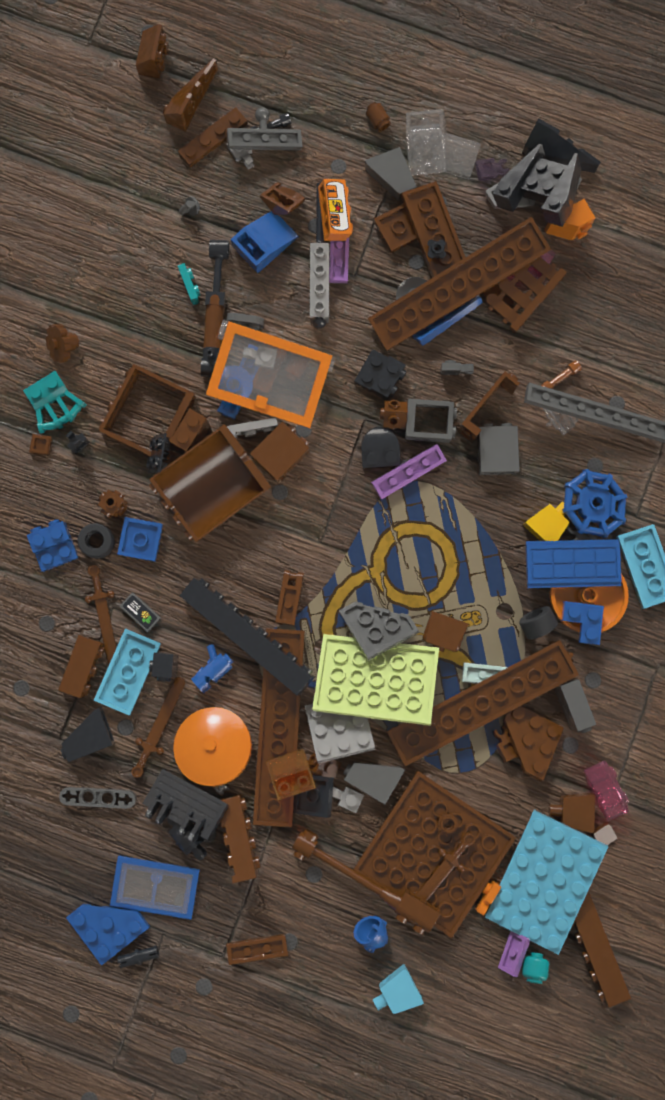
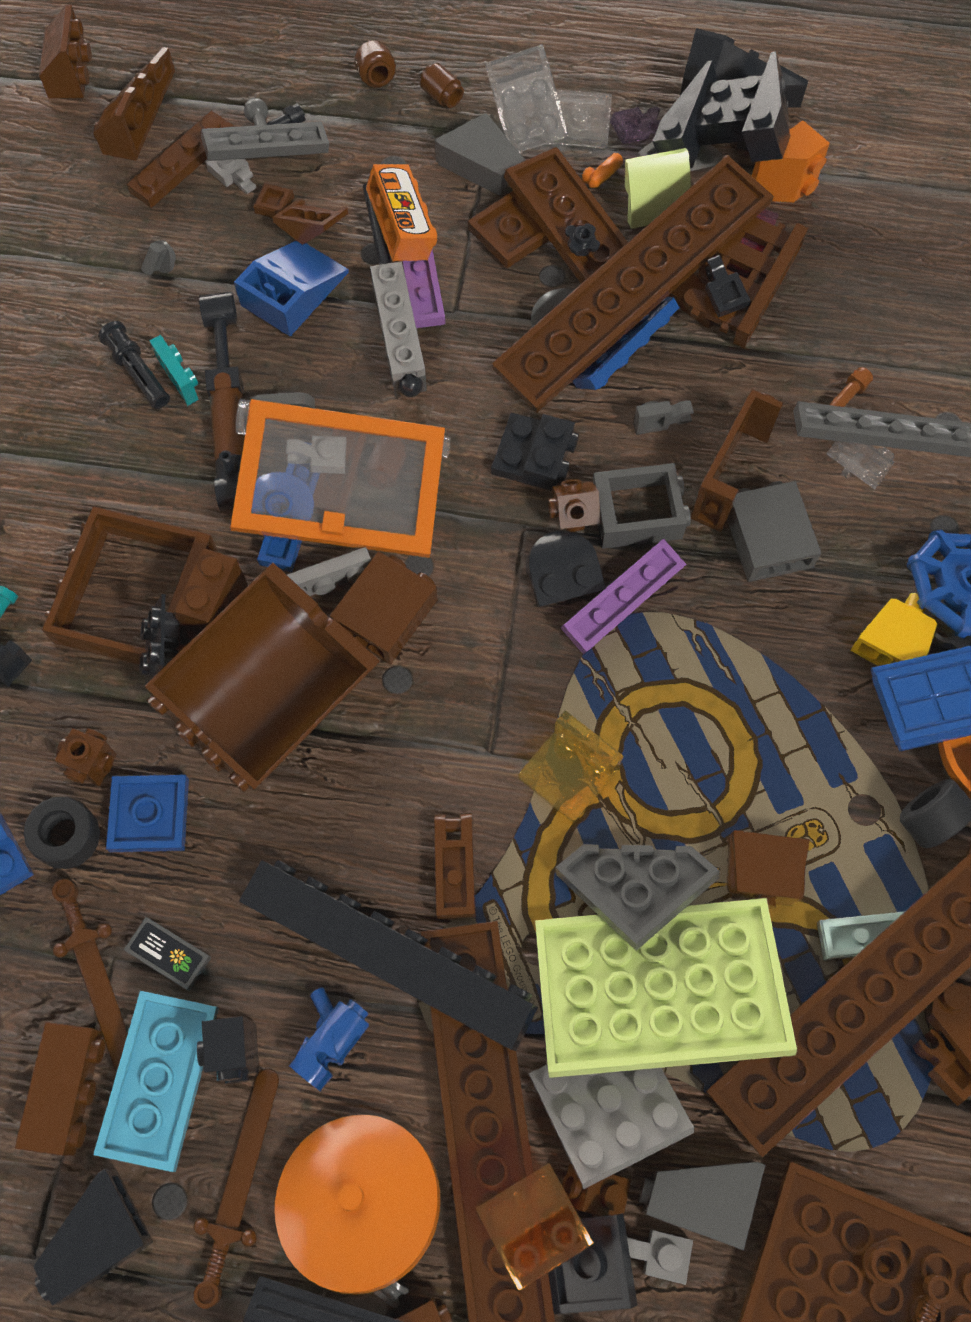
camera: 10 degrees left, 15 degrees down
none -> black pin [98,321,170,409]
none -> reddish brown tile [253,183,294,218]
none -> reddish brown head [355,40,396,88]
none -> clear yellow bracket [518,710,624,822]
none -> orange arm [582,153,623,188]
none -> yellowish green slope [625,148,691,229]
none -> black plate [705,255,750,318]

